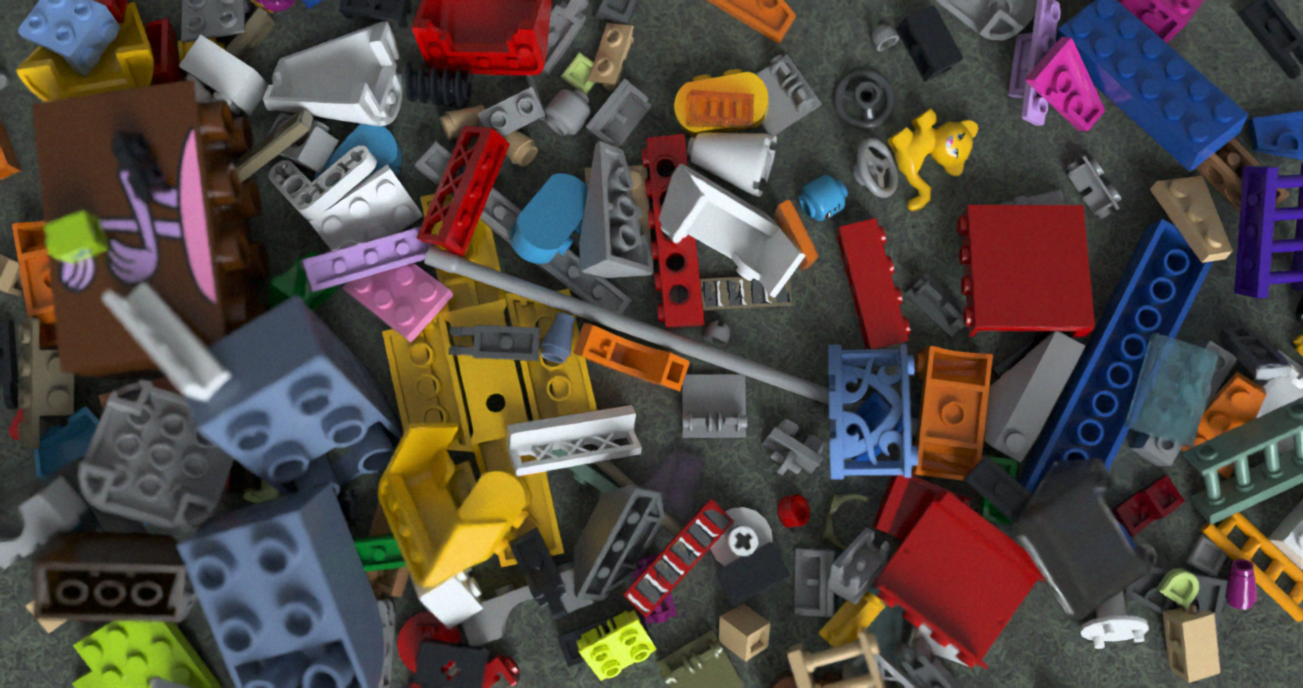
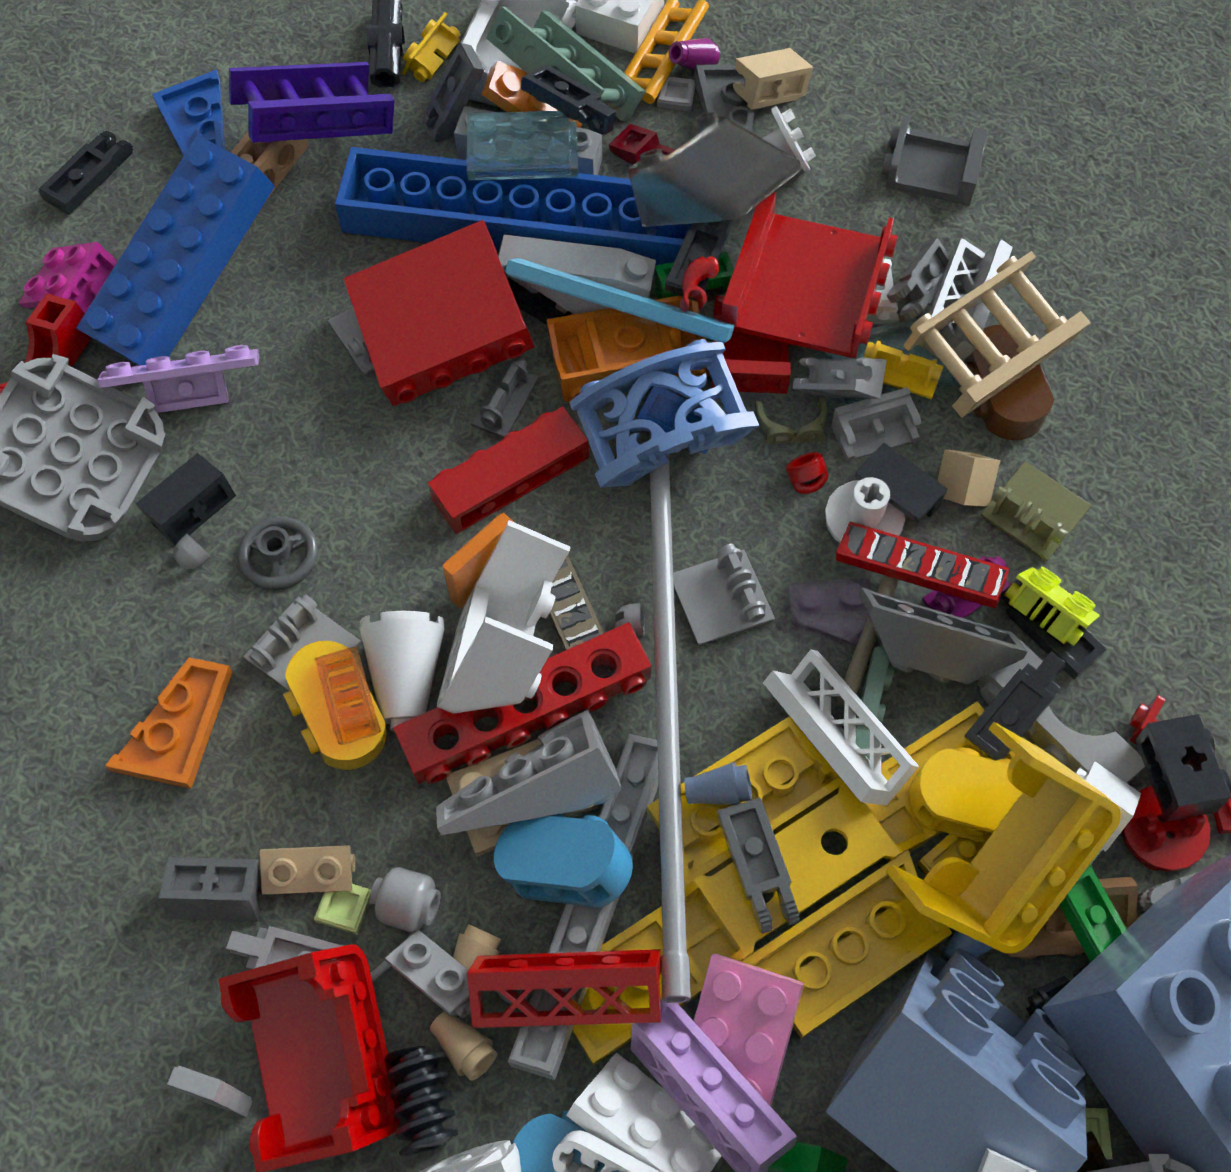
camera: 110 degrees left, 20 degrees down
orange arch [574,323,690,391] -> none
light grey hinge [586,78,652,148] -> none
light grey hips [762,419,824,476] -> none
dark azure head [798,175,848,221] -> none
light grey piece [853,137,898,198] -> none
yellow animal [887,108,978,211] -> none
dark pink wing [1024,37,1106,131] -> none
light grey hinge [1066,155,1122,220] -> none
tan wing [1150,176,1233,263] -> none
yellowish green tile [1156,568,1199,609] -> none
none -> medium azure tile [505,258,735,343]
none -> black hinge [521,65,616,135]
none -> red arm [679,256,719,312]

